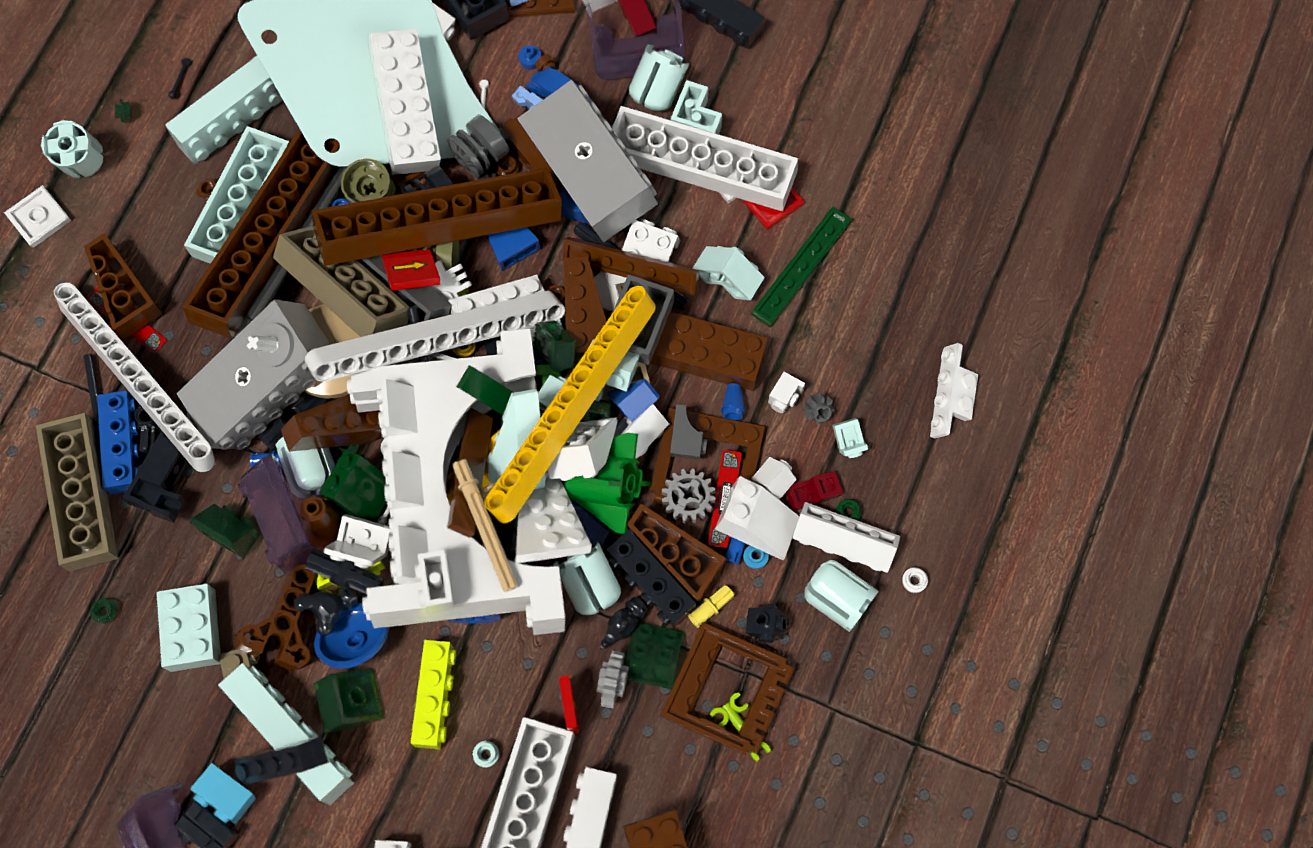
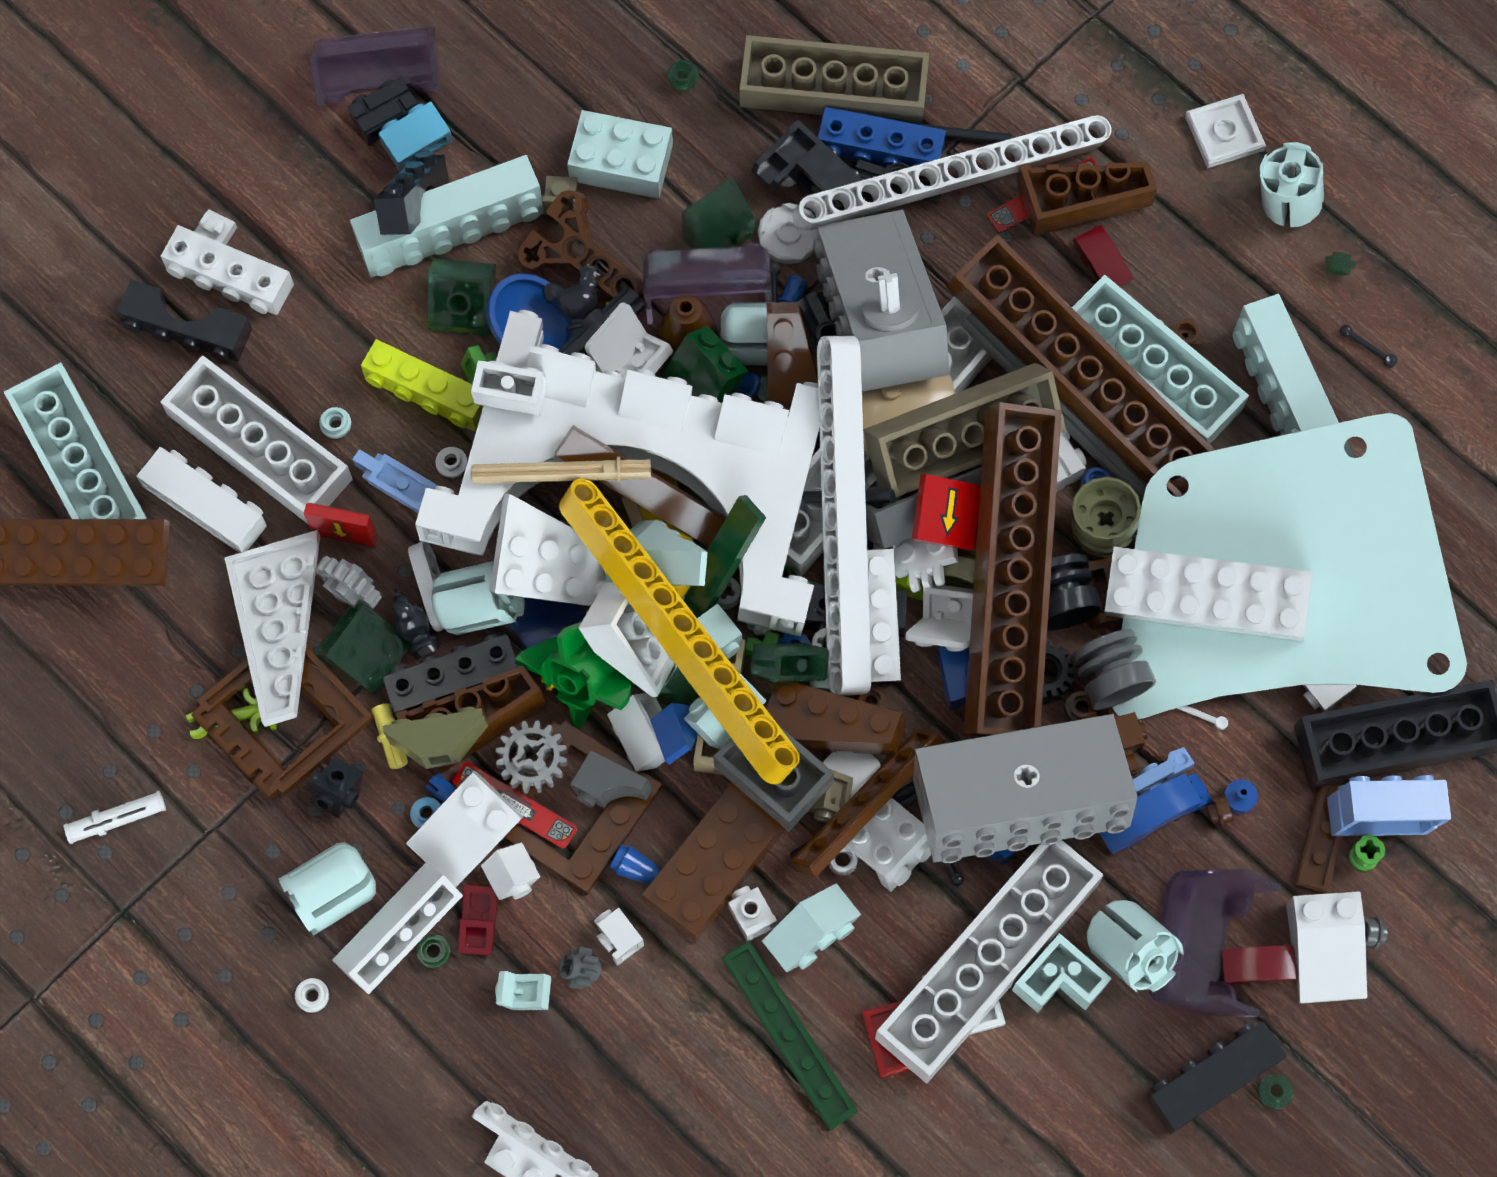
camera: 110 degrees right, 0 degrees up
none -> white pin [63,791,166,844]
none -> white wing [225,530,320,727]
none -> light blue hinge [352,449,437,513]
none -> olive slope [383,707,488,769]
none -> white beam [408,541,444,632]
none -> white plate [435,447,468,478]
none -> bright green tile [460,345,497,385]
none -> white brick [728,886,777,941]
none -> white tile [758,203,818,264]
none -> white bracket [906,584,973,651]
none -> dark red slope [1073,225,1134,286]

